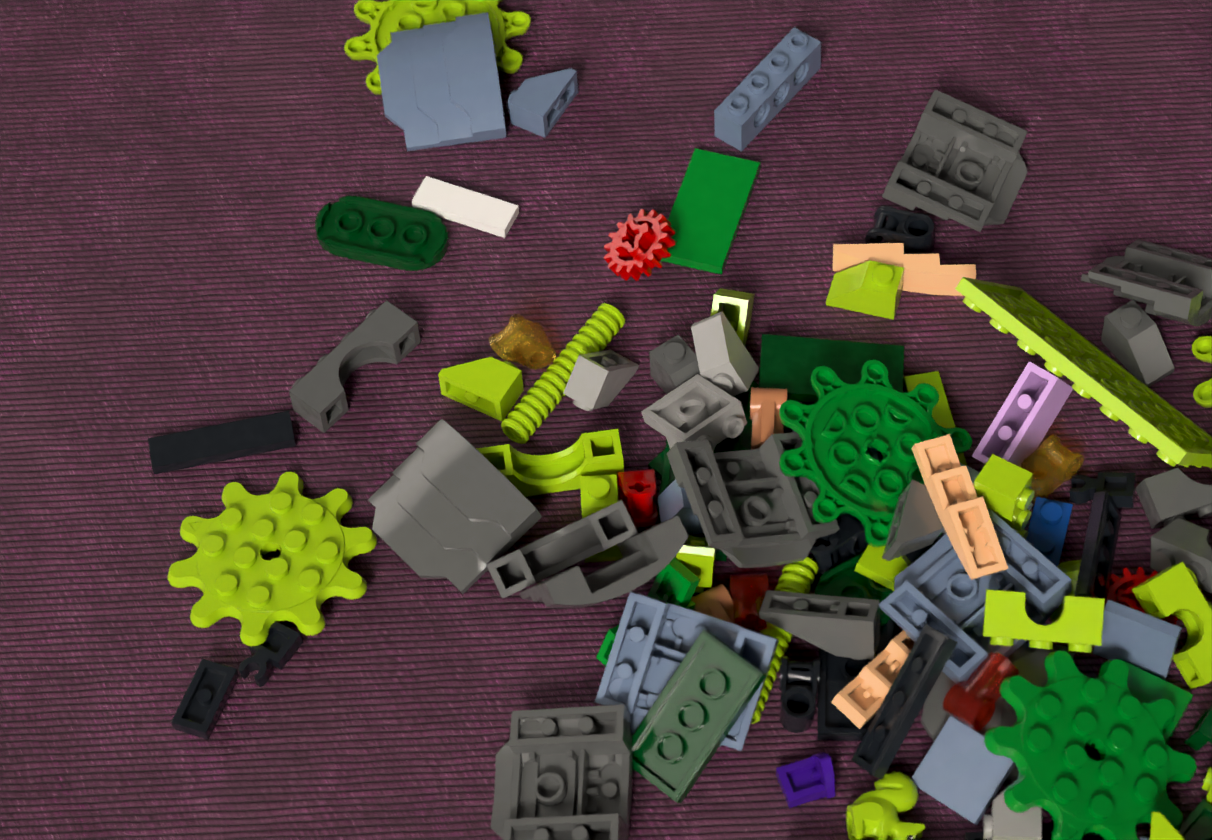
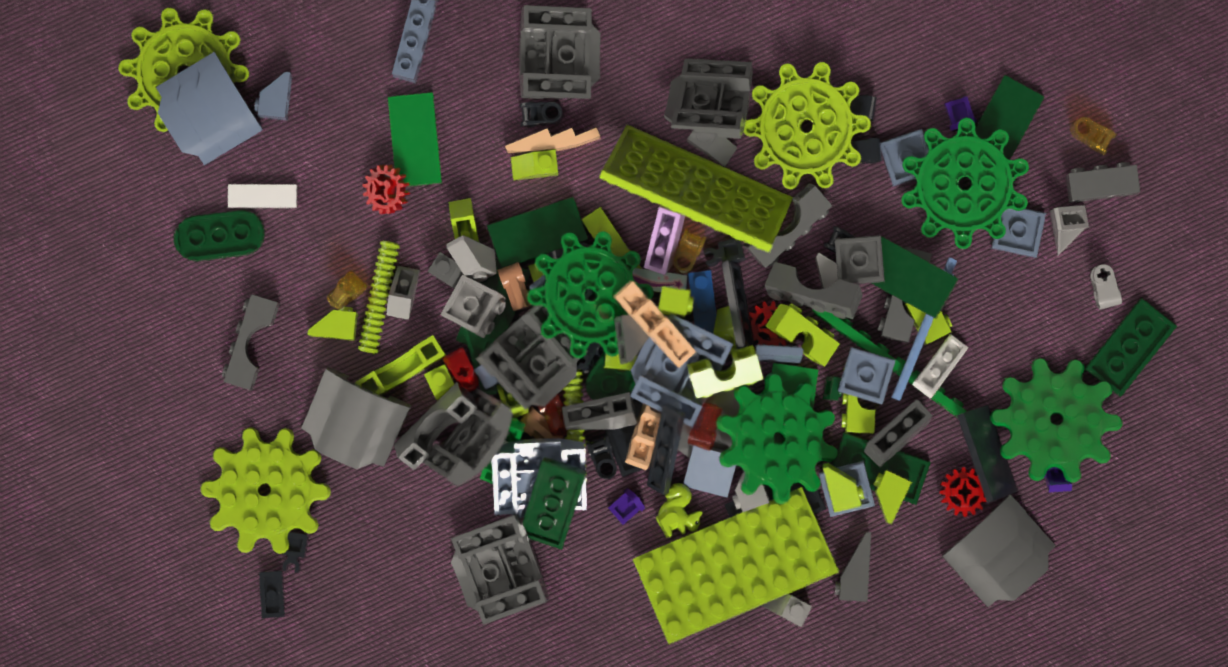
camera: 25 degrees left, 30 degrees up
black tile [148,410,296,474] -> none

